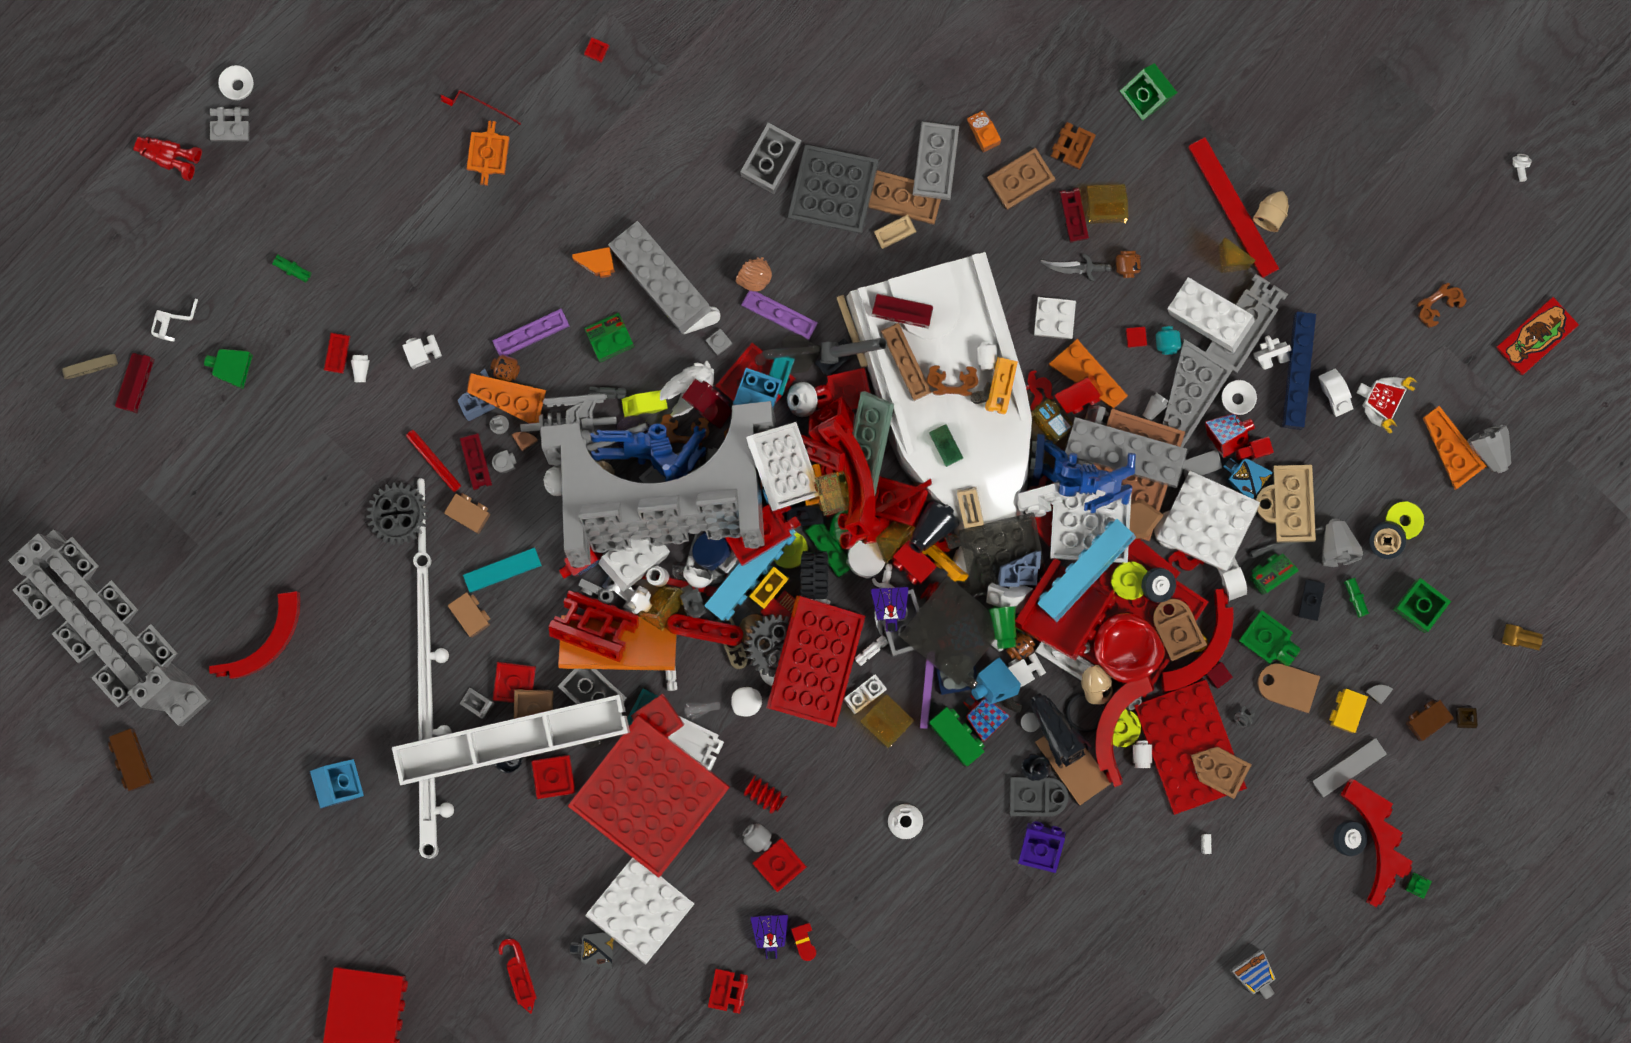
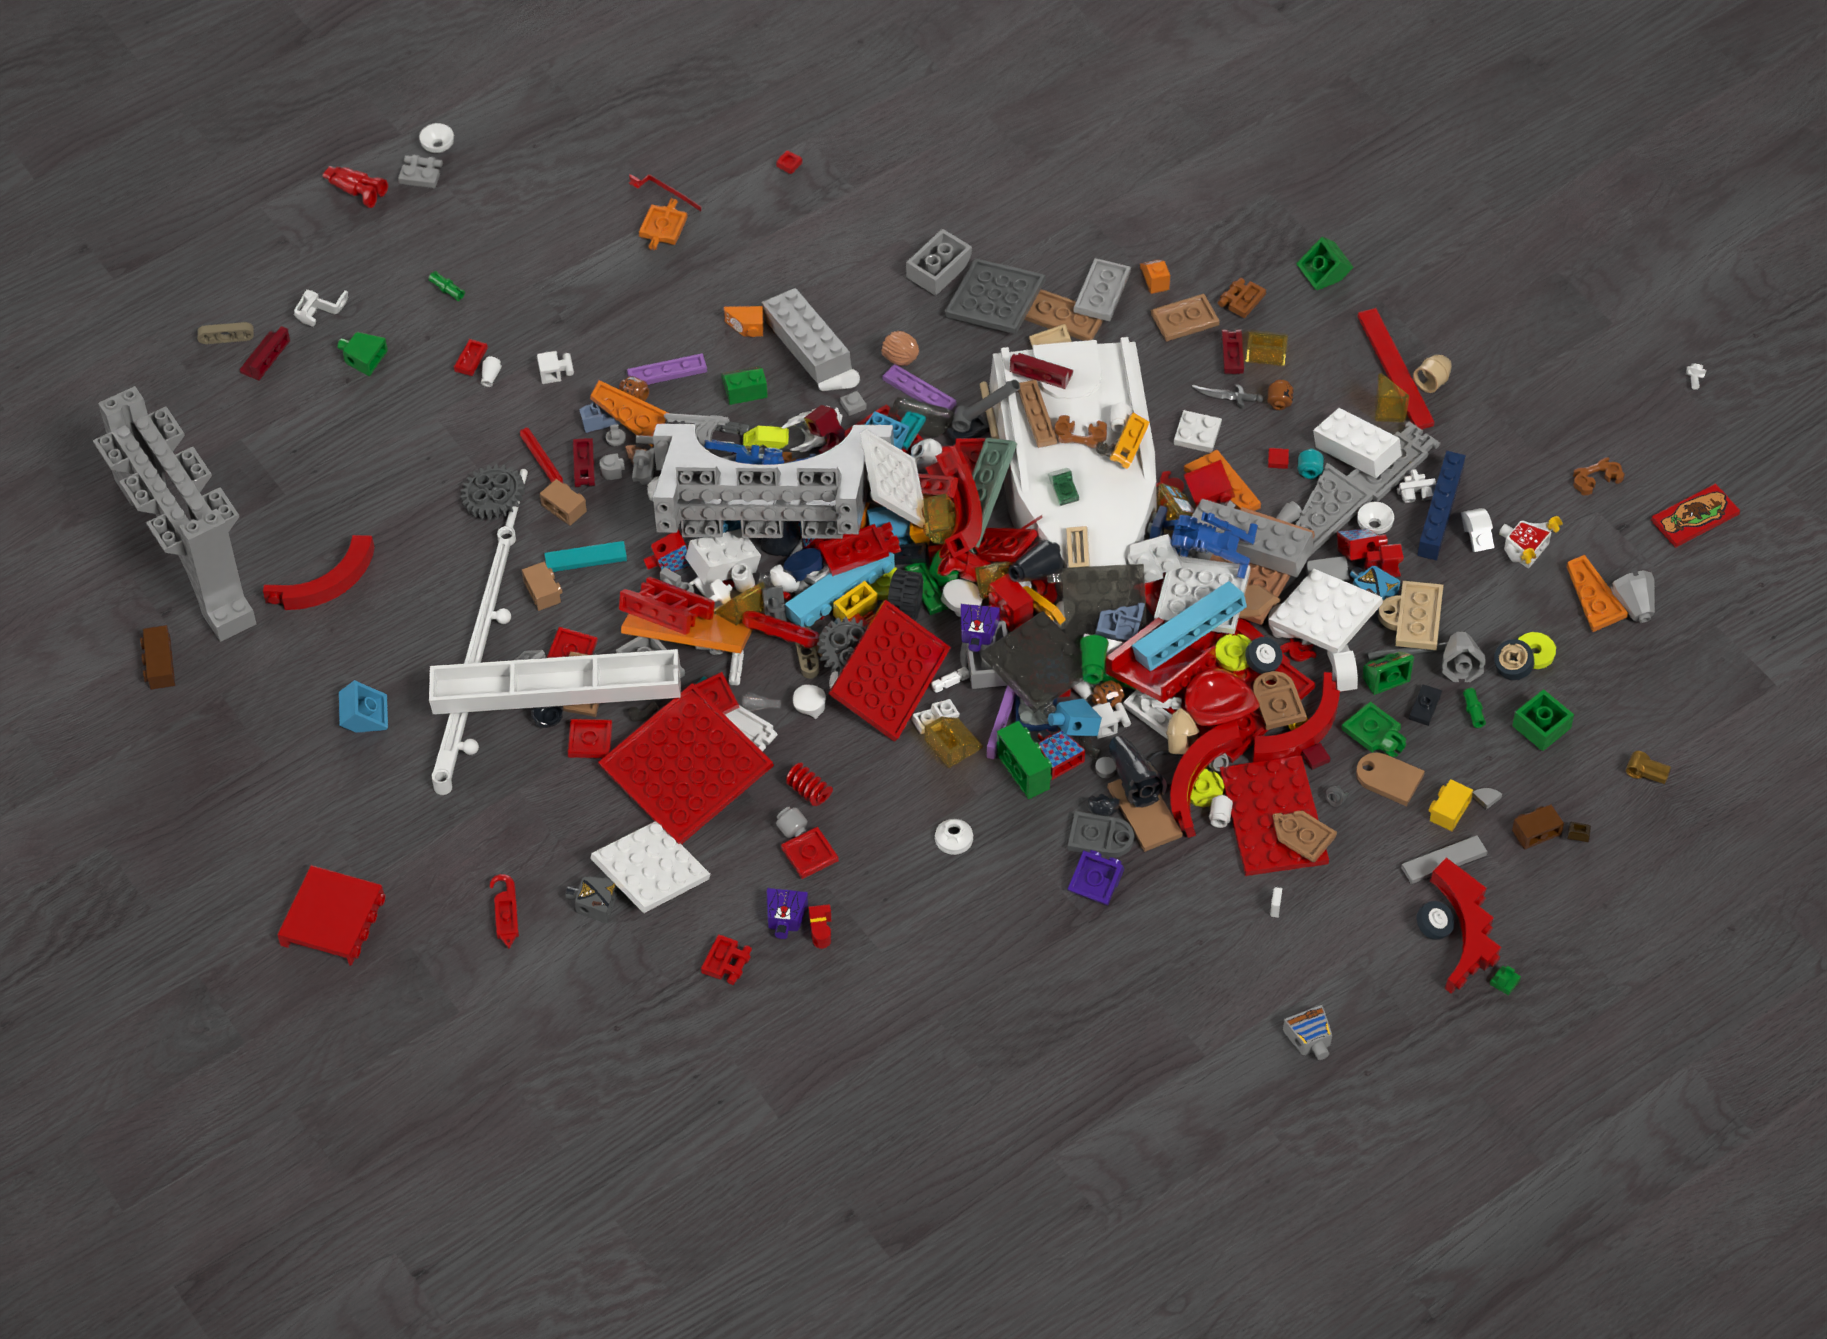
camera: 10 degrees right, 30 degrees down
none -> light grey hips [632,448,655,485]

